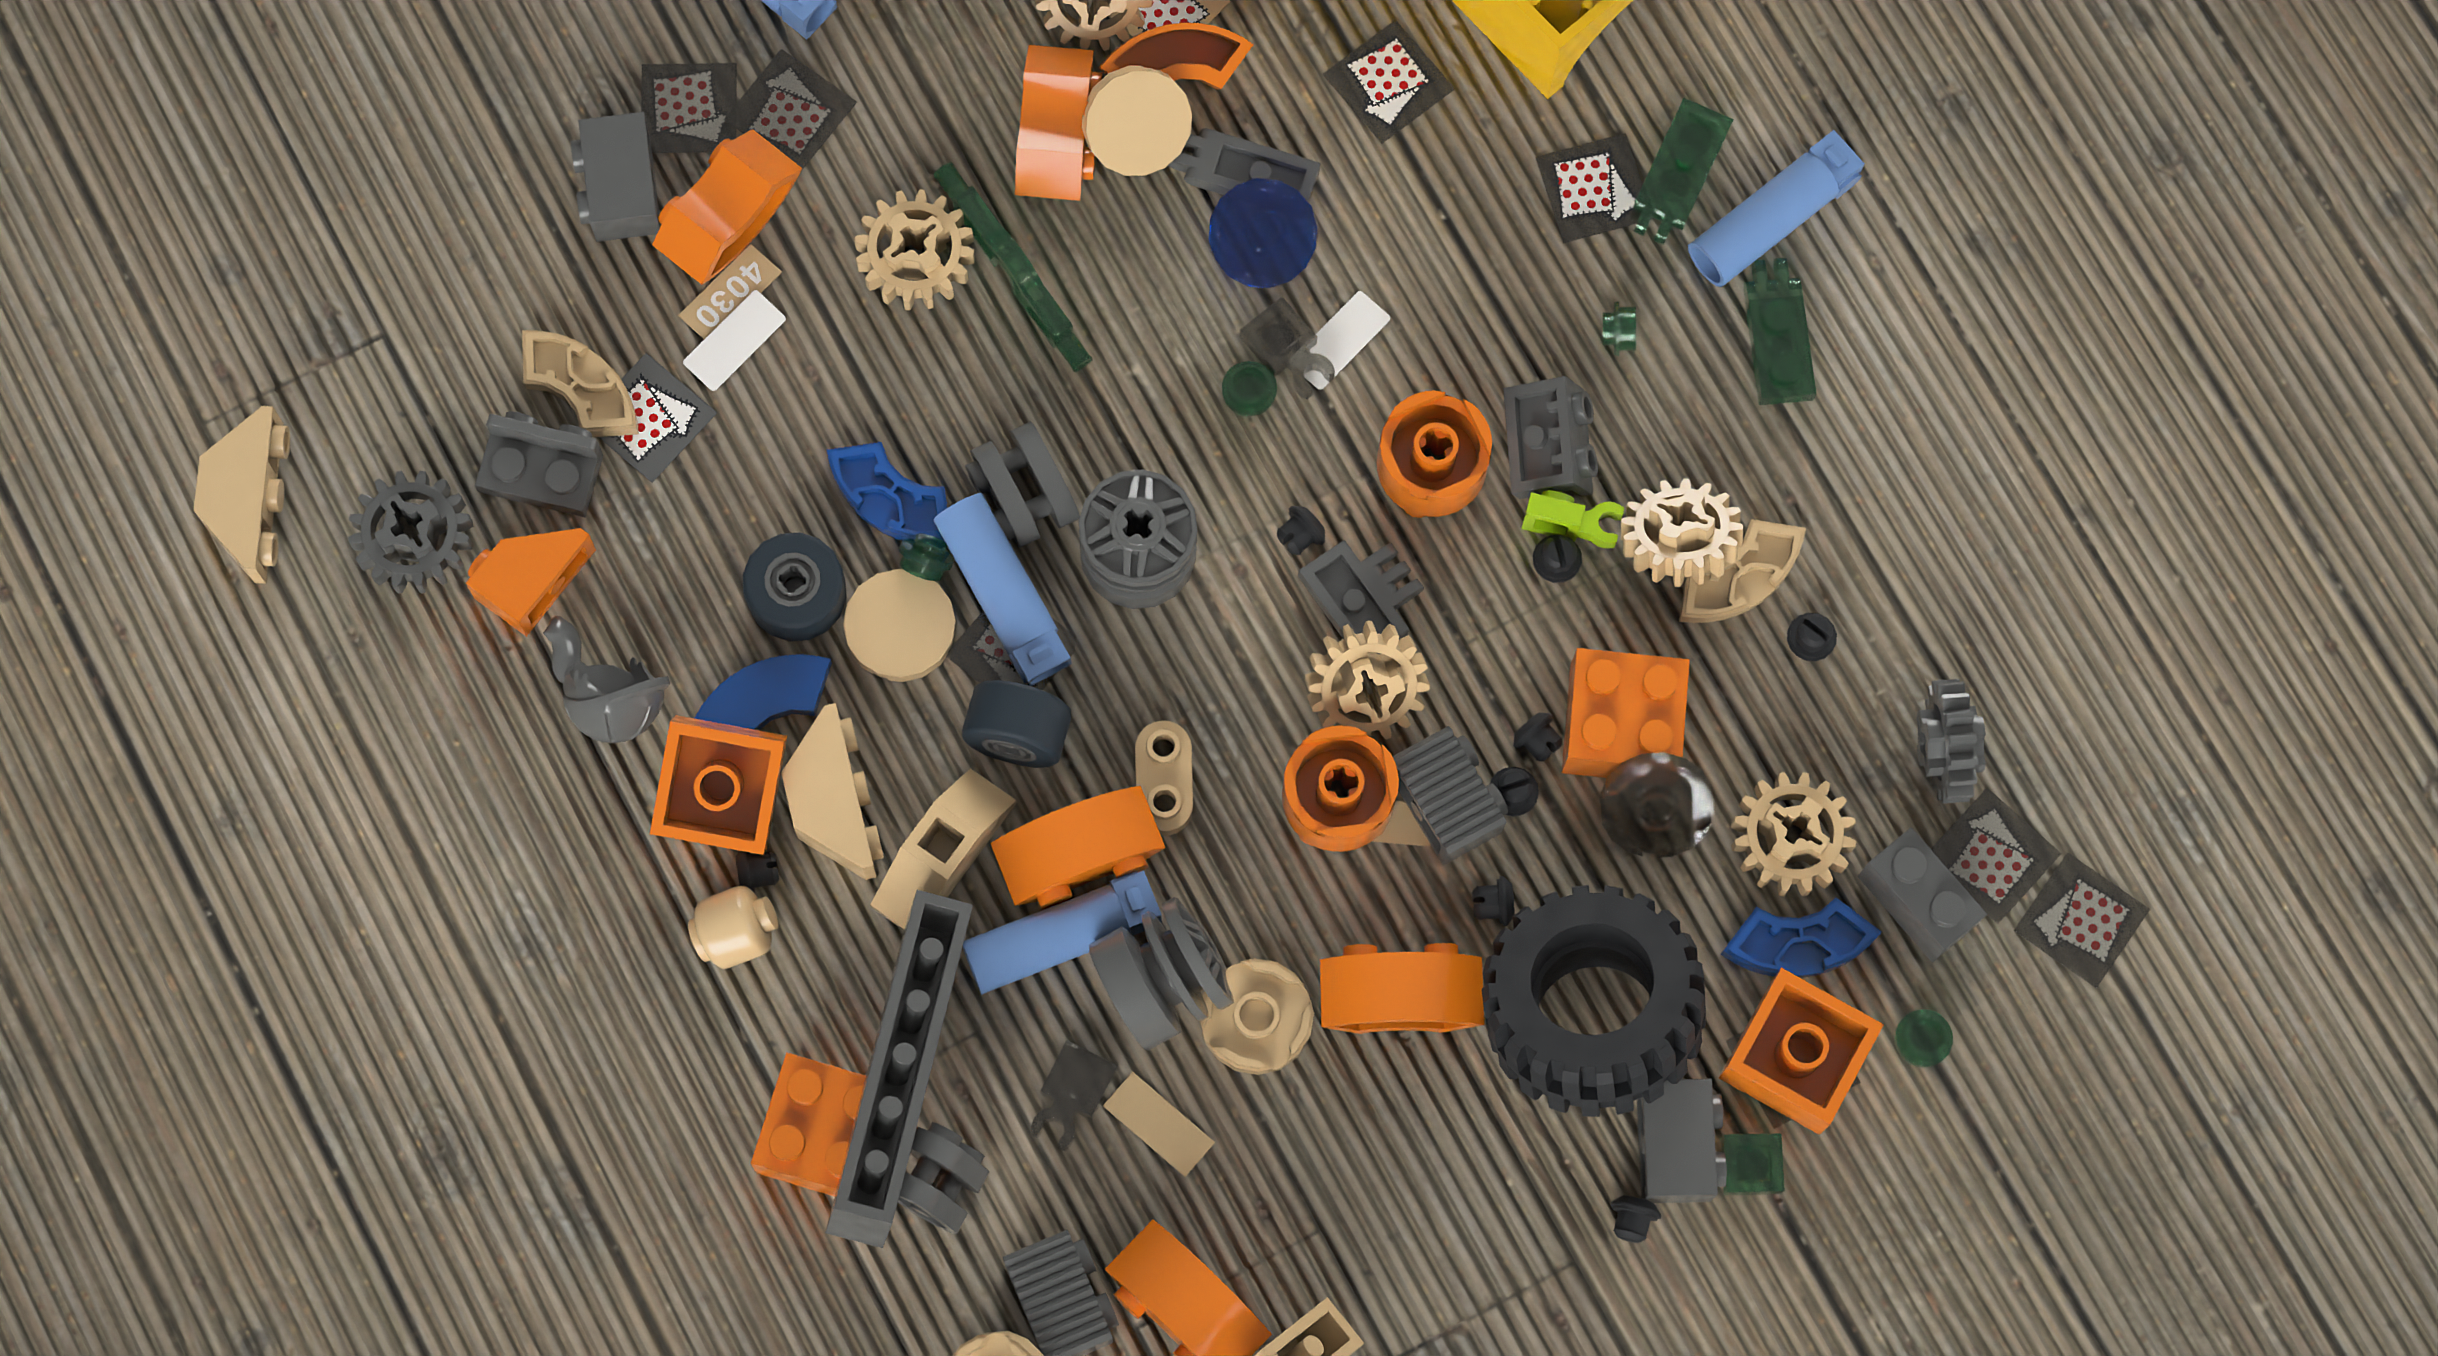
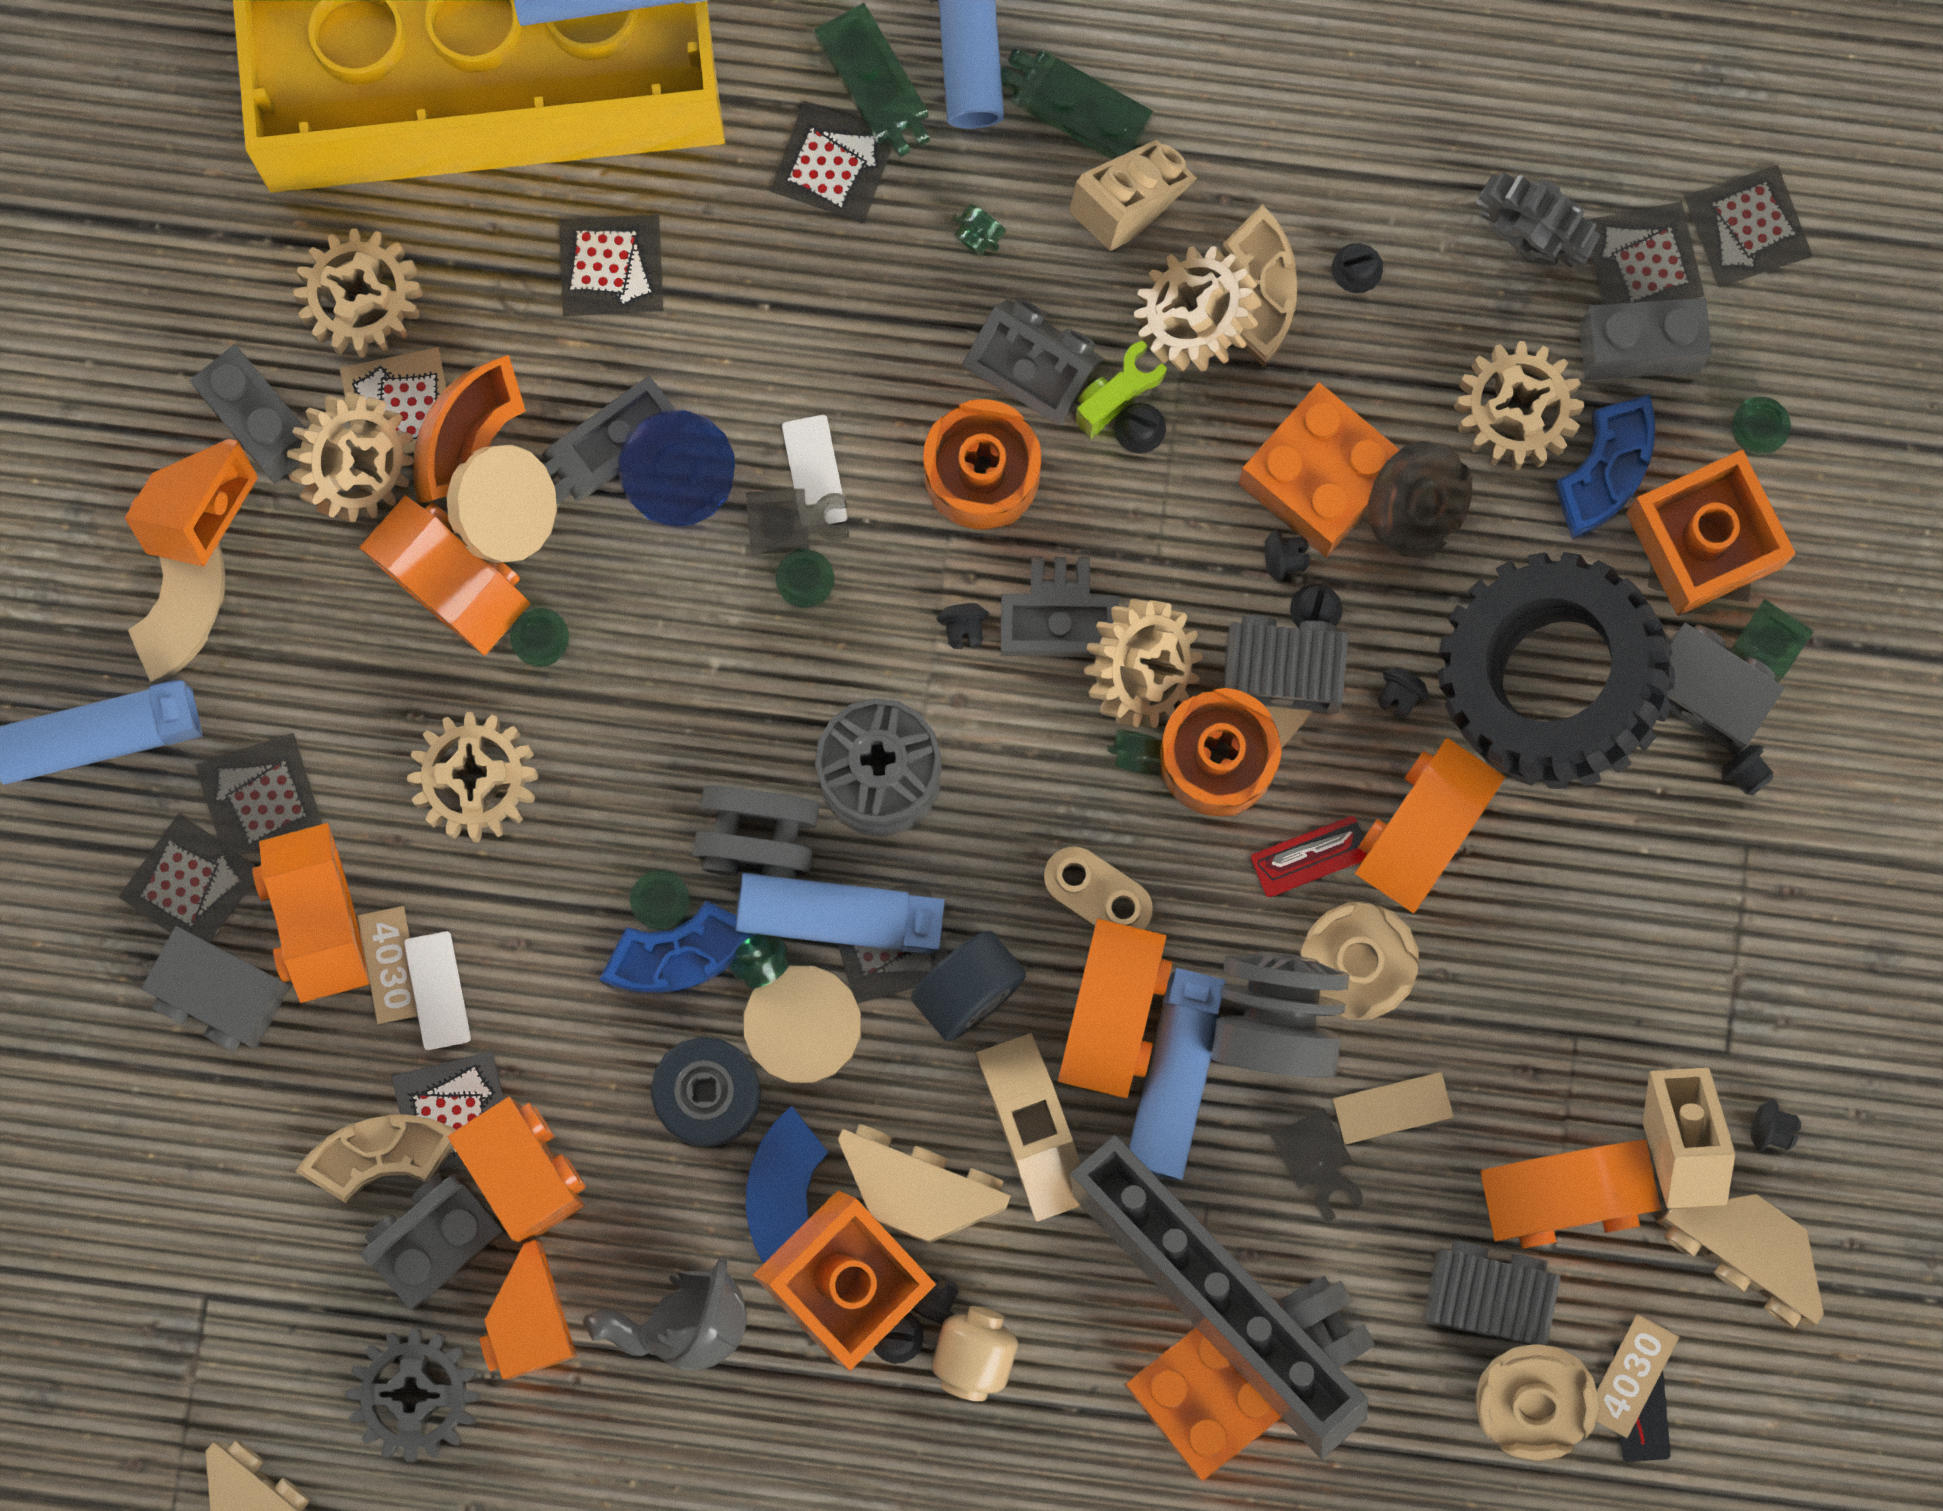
camera: 50 degrees left, 5 degrees up
clear green piece [934,162,1093,372] -> none
none -> orange brick [447,1096,587,1244]
none -> clear green plate [510,608,570,667]
none -> clear green plate [630,870,690,930]
none -> black piece [873,1313,924,1364]
none -> tan slope [1069,139,1197,251]
none -> clear green plate [1106,729,1162,773]
none -> sticker [1251,816,1367,898]

